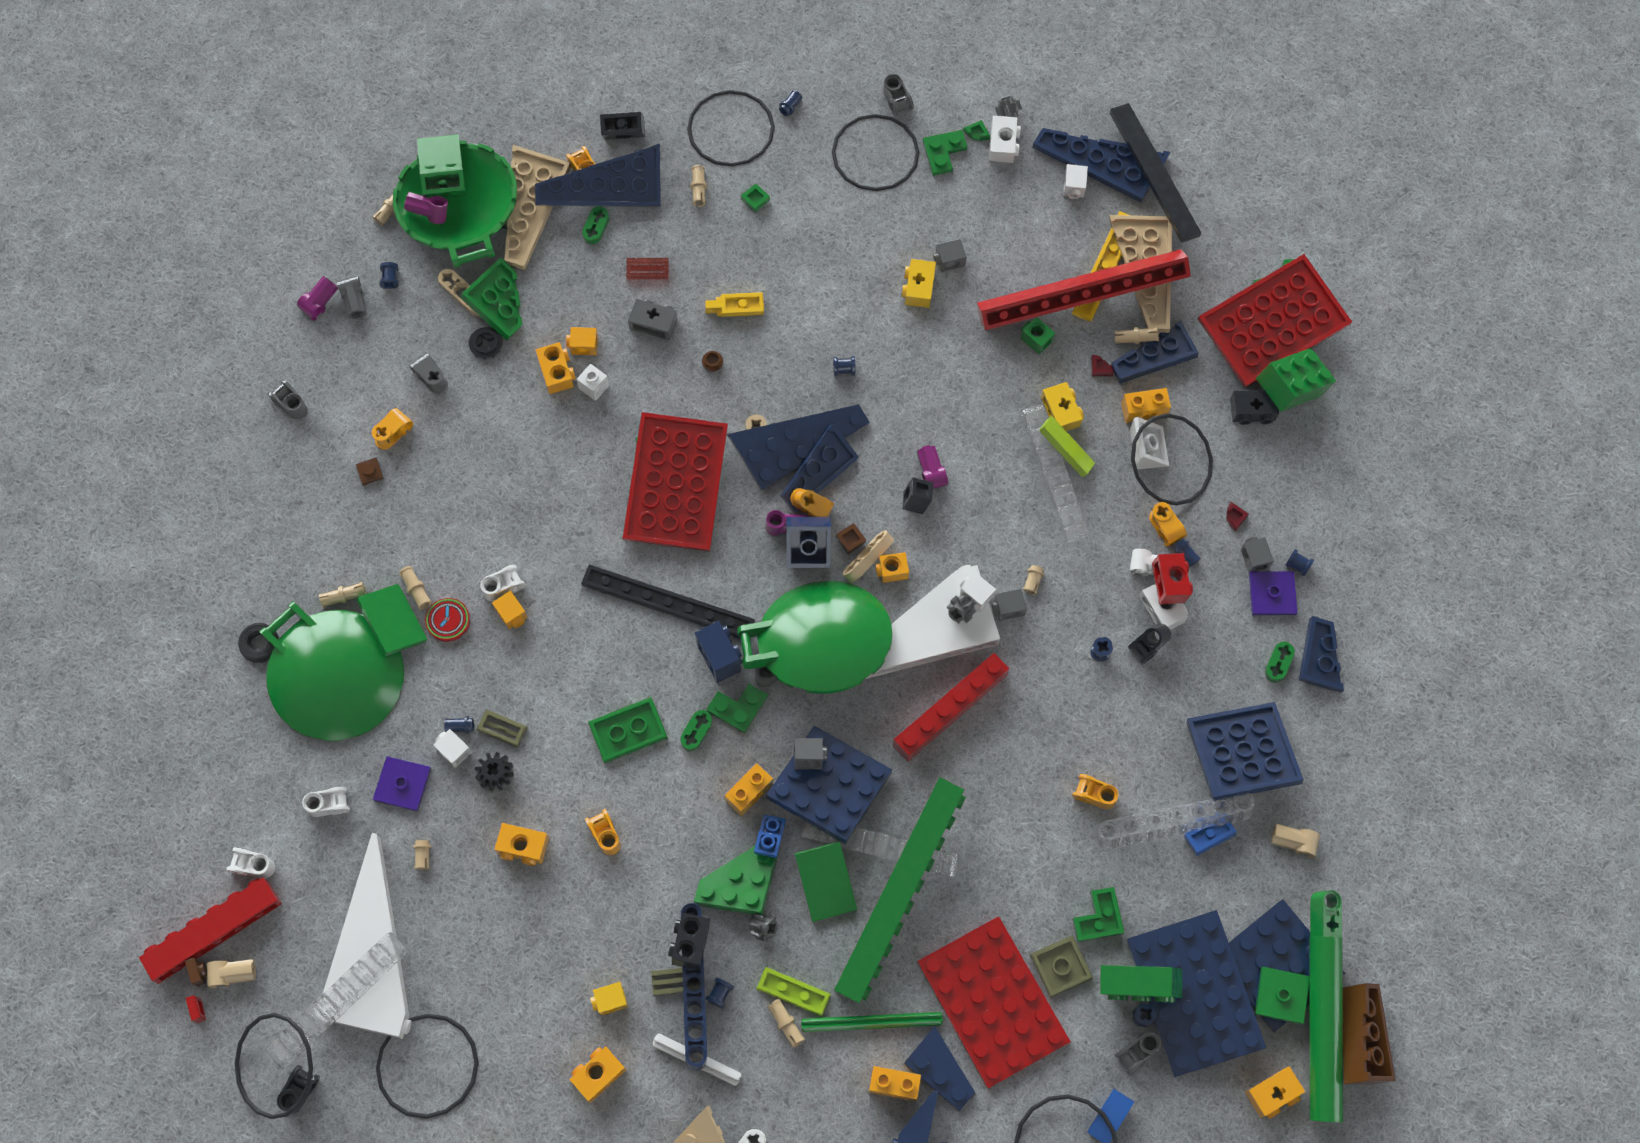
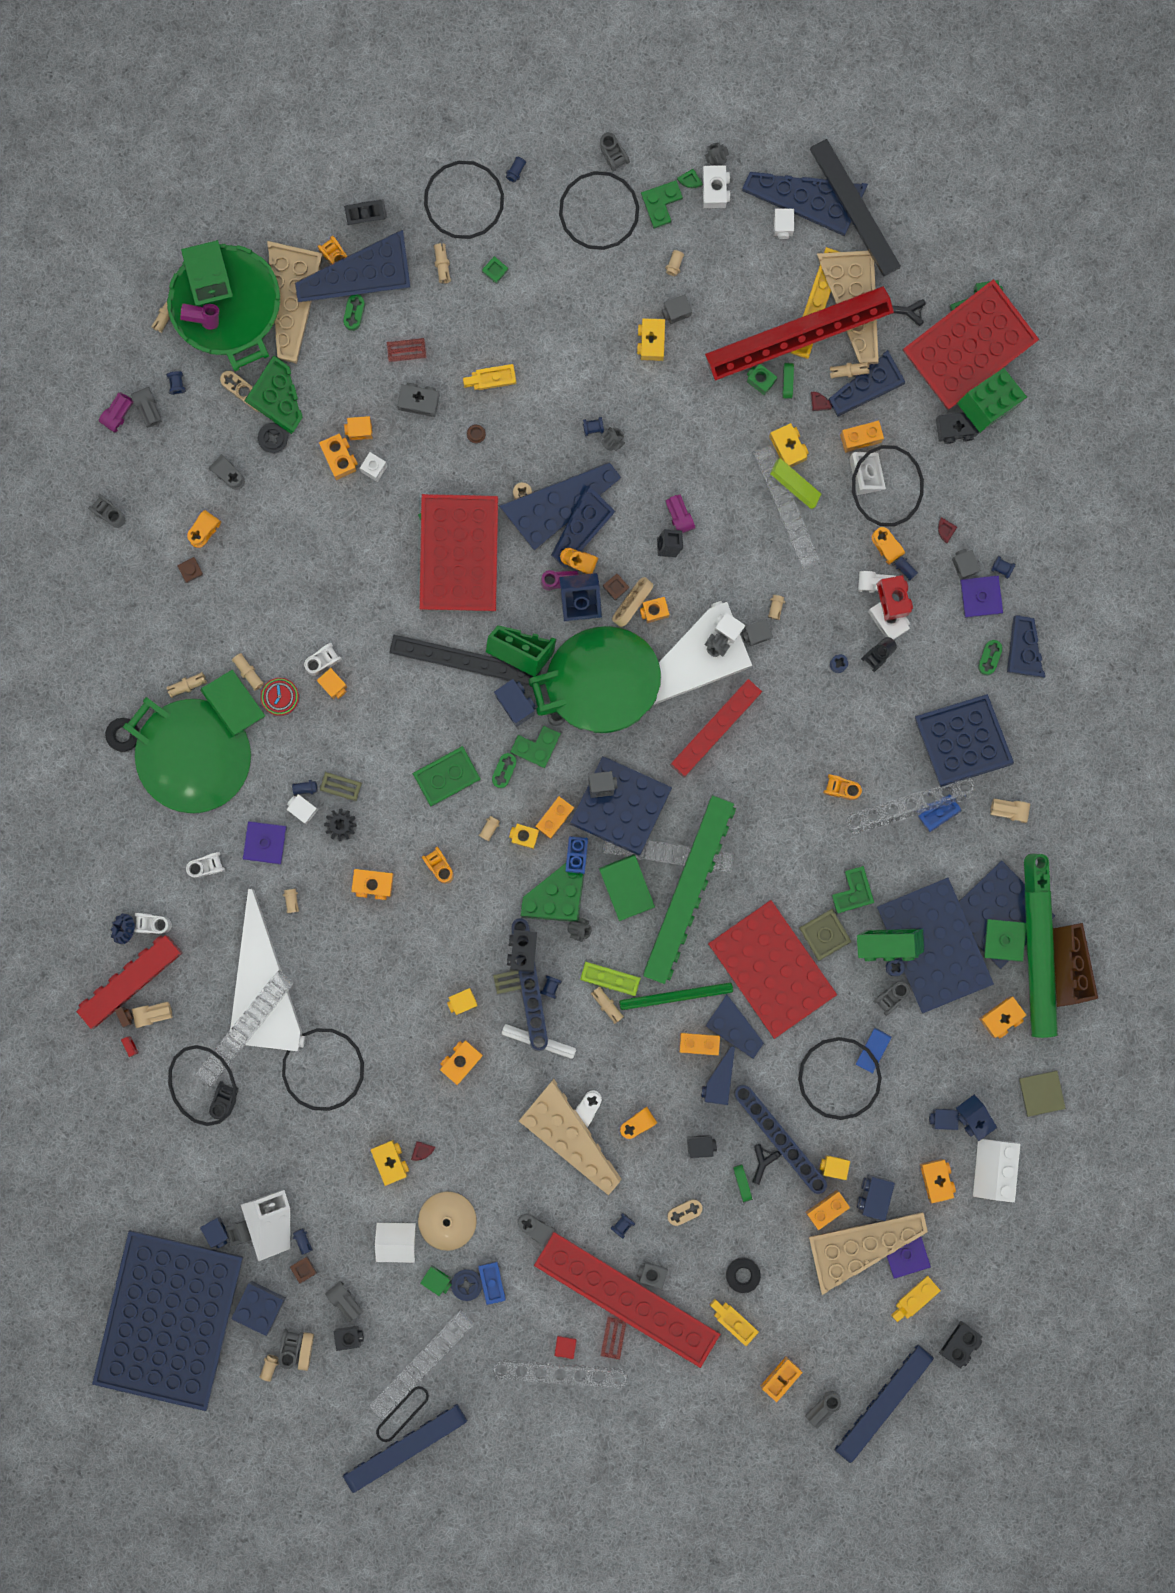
camera: 10 degrees left, 15 degrees up
none -> dark blue gear [110,913,135,944]
none -> tan pin [478,816,500,841]
none -> green wedge [486,625,556,677]
none -> yellow brick [509,824,539,849]
none -> dark grey gear [601,427,625,451]
none -> tan pin [665,250,684,276]
none -> green beam [782,363,794,399]
none -> black piece [892,299,926,326]

